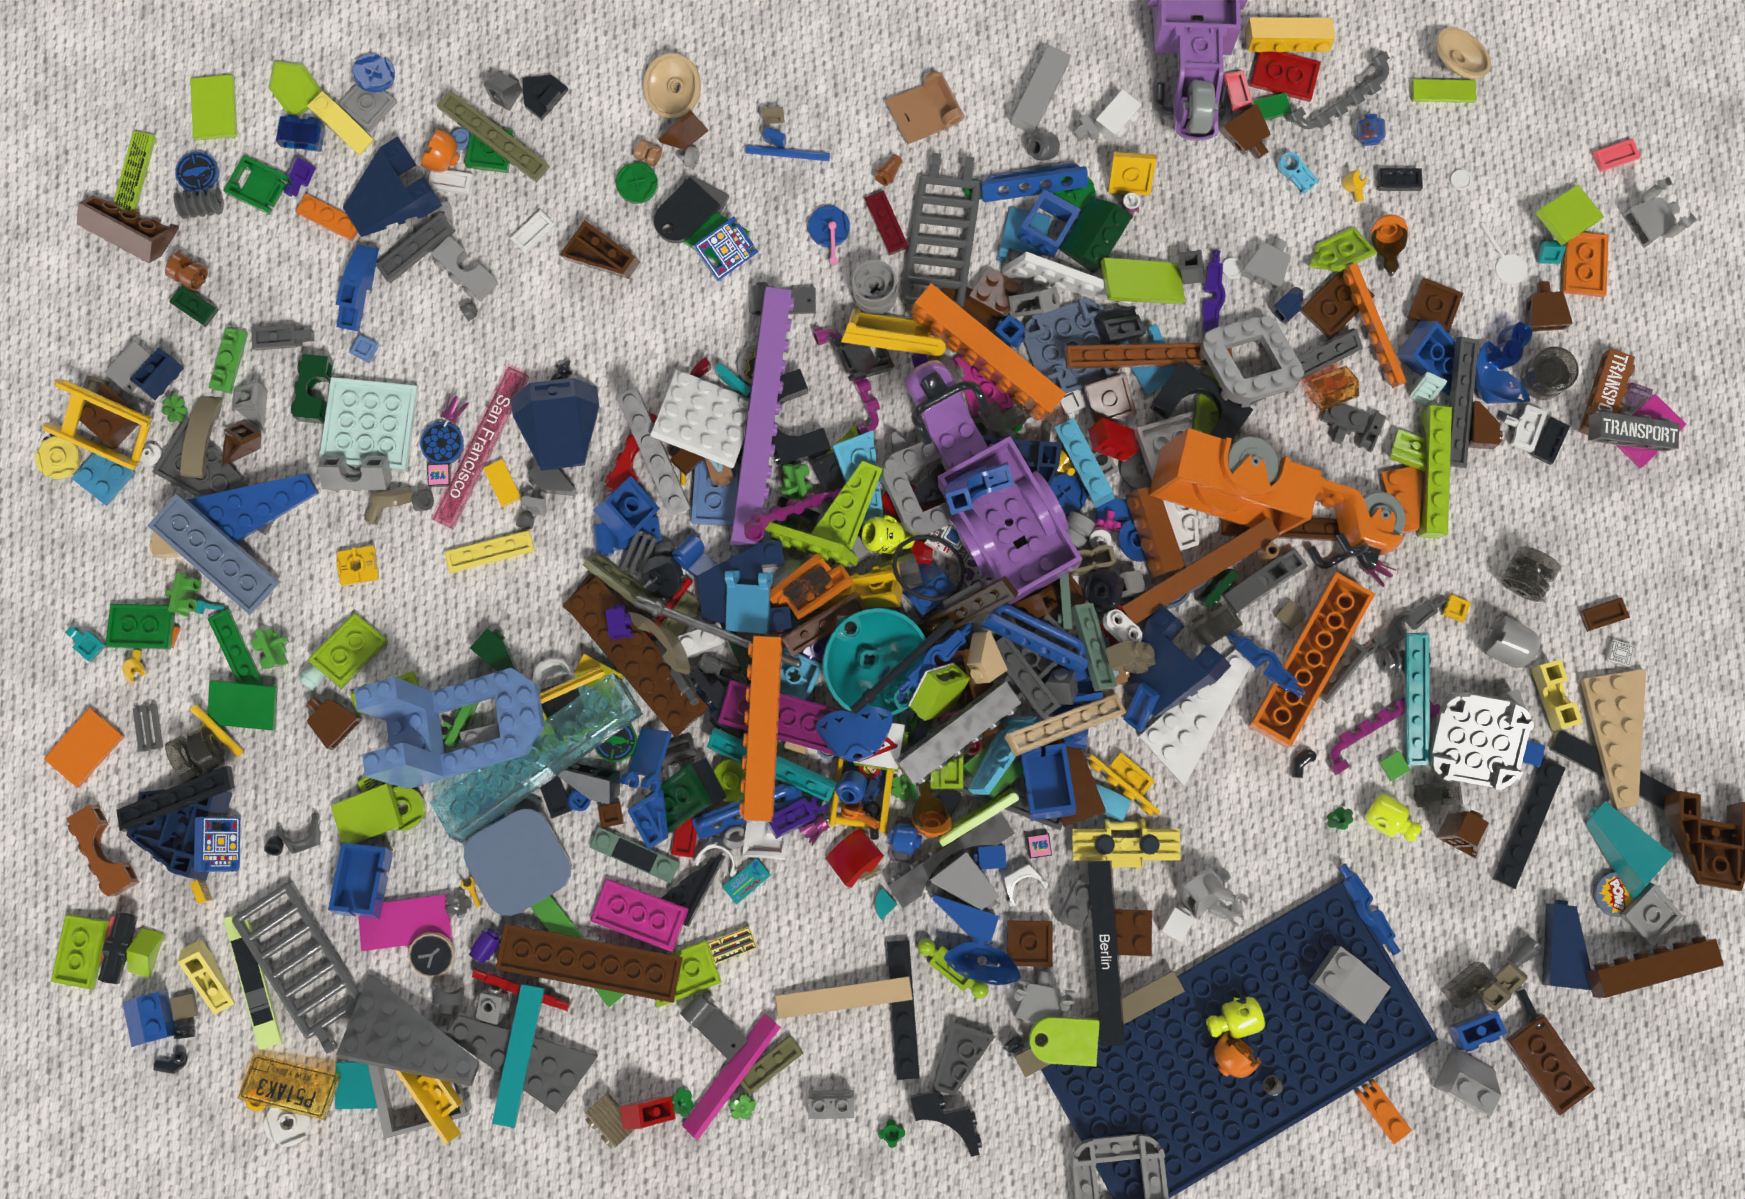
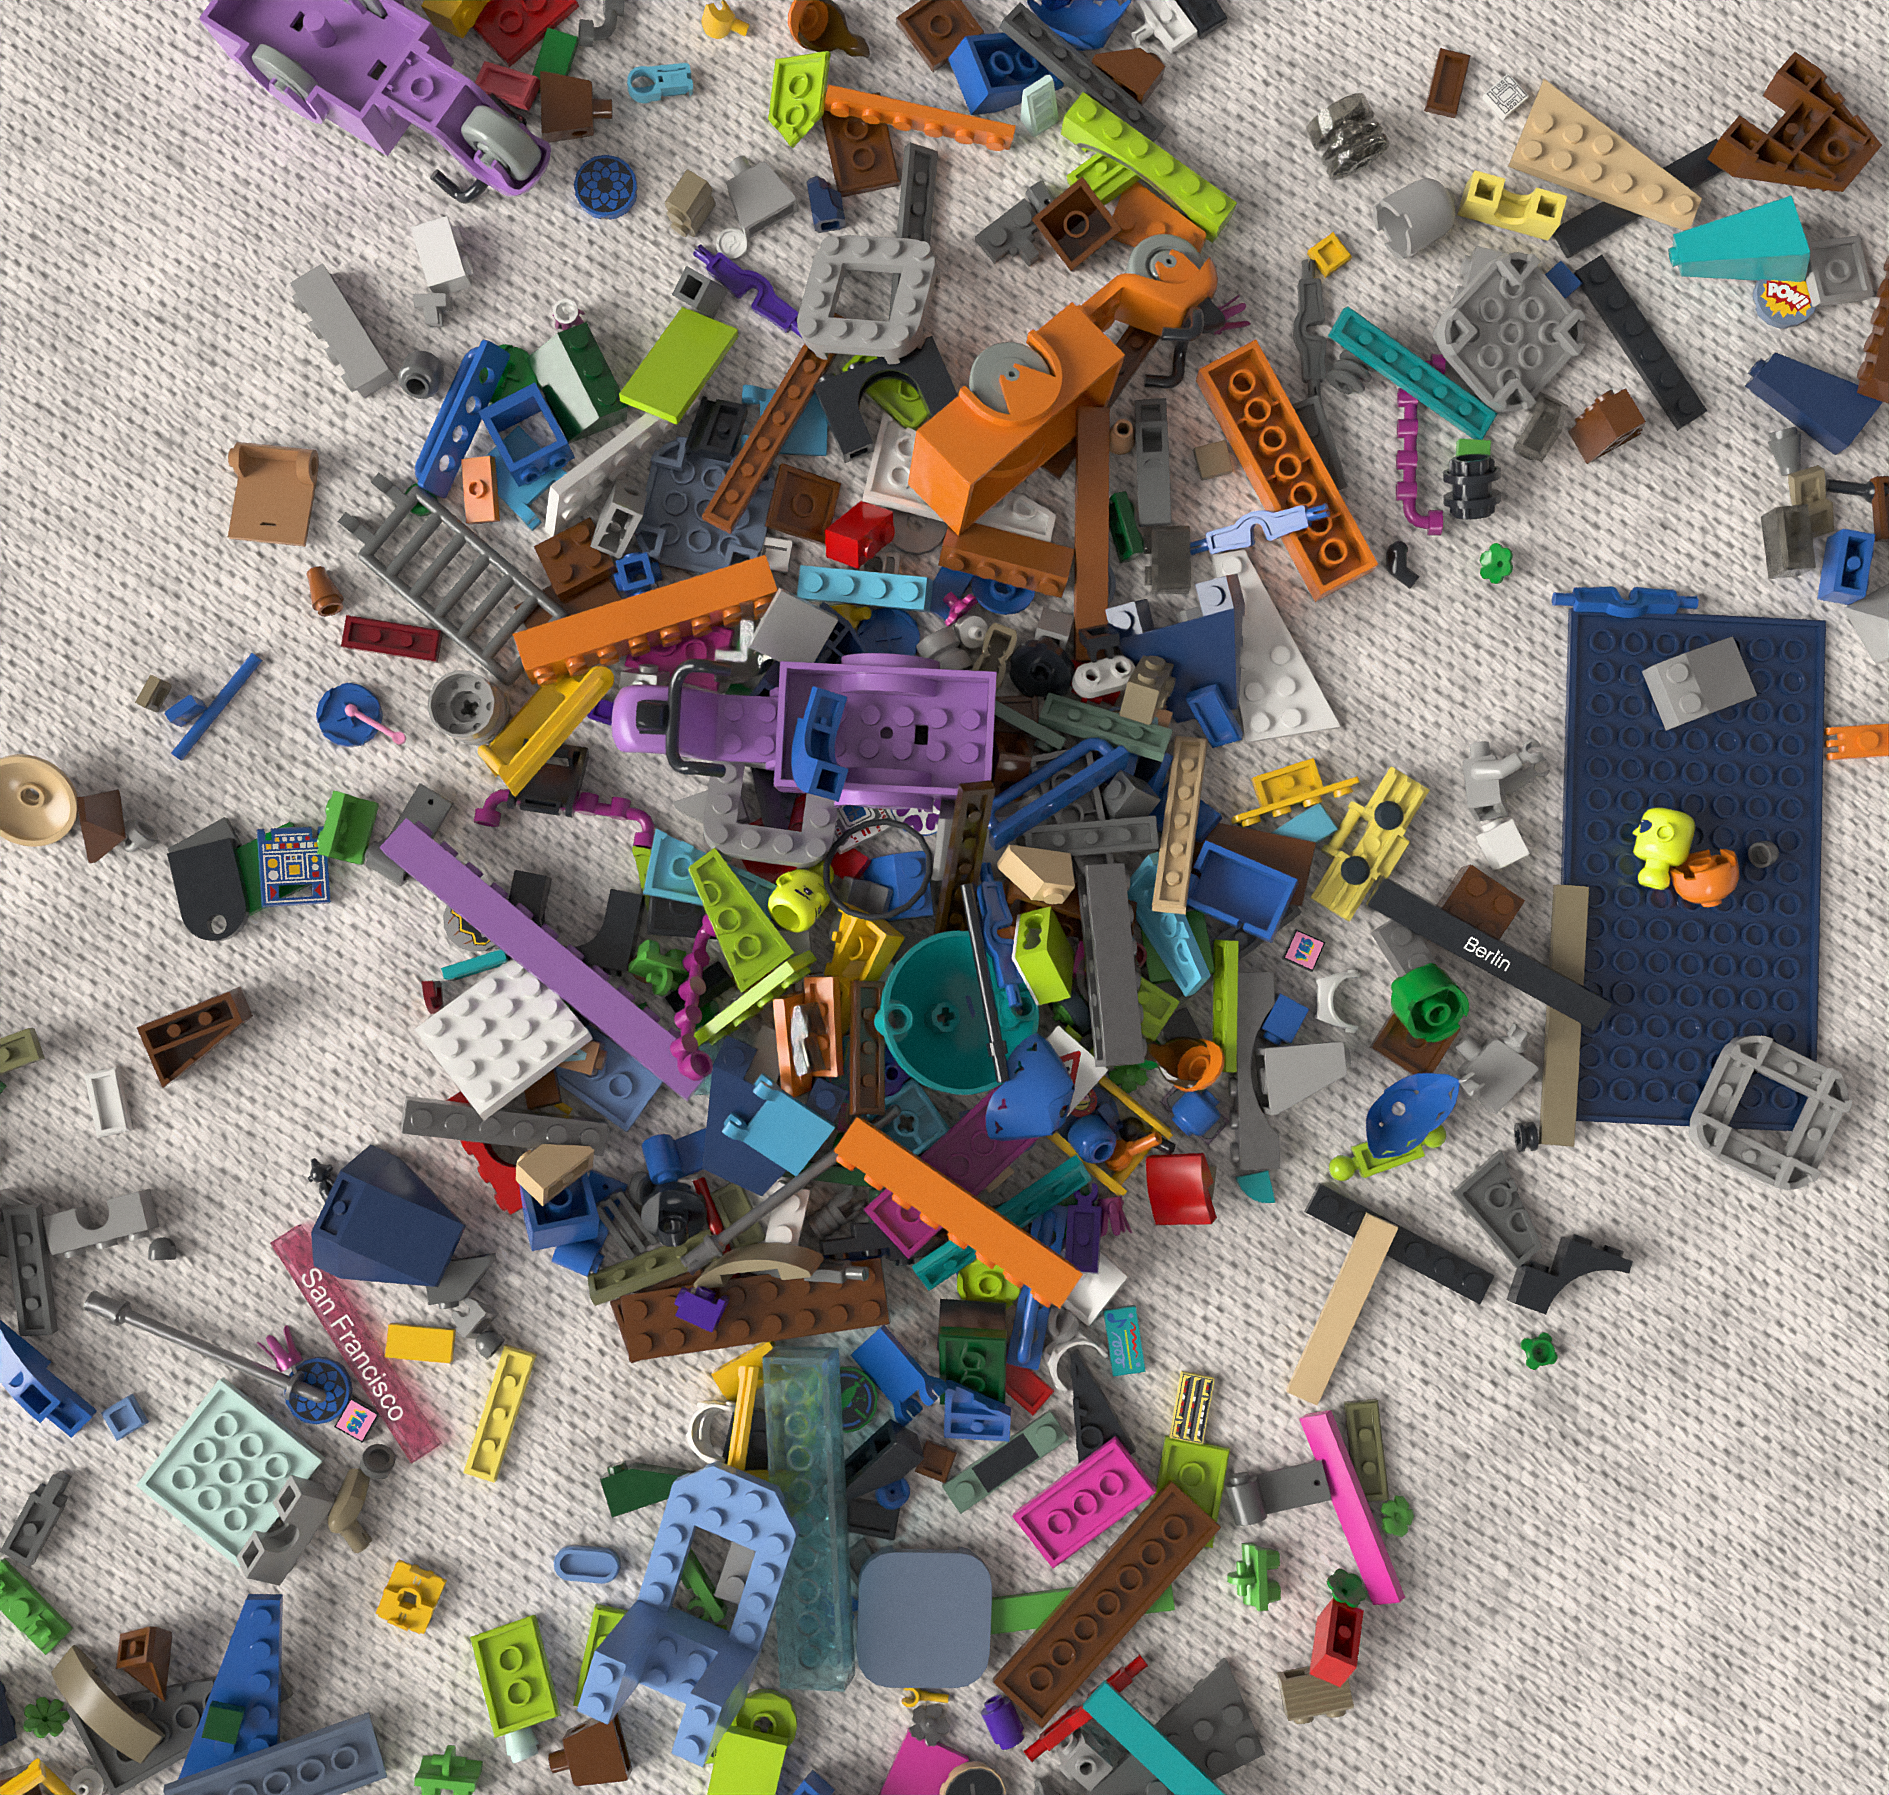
camera: 60 degrees left, 5 degrees up
light grey slope [232,382,268,432] -> none
dark green arch [291,354,334,424] -> none
green tile [616,162,658,204] -> none
medium nougat wheel [634,139,663,167] -> none
dark grey tile [661,736,697,767] -> none
light grey window [808,1090,854,1119] -> none
blue slope [931,895,999,945] -> none
lime tile [1029,1016,1099,1066] -> none
yellow tile [1108,152,1157,196] -> none
clear orange brick [1307,365,1359,411] -> none
neon yellow piece [1365,794,1422,842] -> none
none -> flat silver bar [84,1290,327,1403]
none -> dark green tile [201,1700,246,1744]
none -> bright green bracket [317,791,379,865]
none -> plate [461,456,500,525]
none -> tan slope [516,1144,594,1206]
none -> medium blue tile [554,1545,621,1584]
none -> tile [574,155,638,220]
none -> dark tan brick [664,169,716,237]
none -> light grey tile [748,587,838,663]
none -> reddish brown slope [1032,177,1122,272]
none -> black tile [1078,623,1120,663]
none -> bright green hips [1227,1543,1281,1612]
none -> green brick [1391,963,1469,1042]
none -> black piece [1443,454,1501,520]

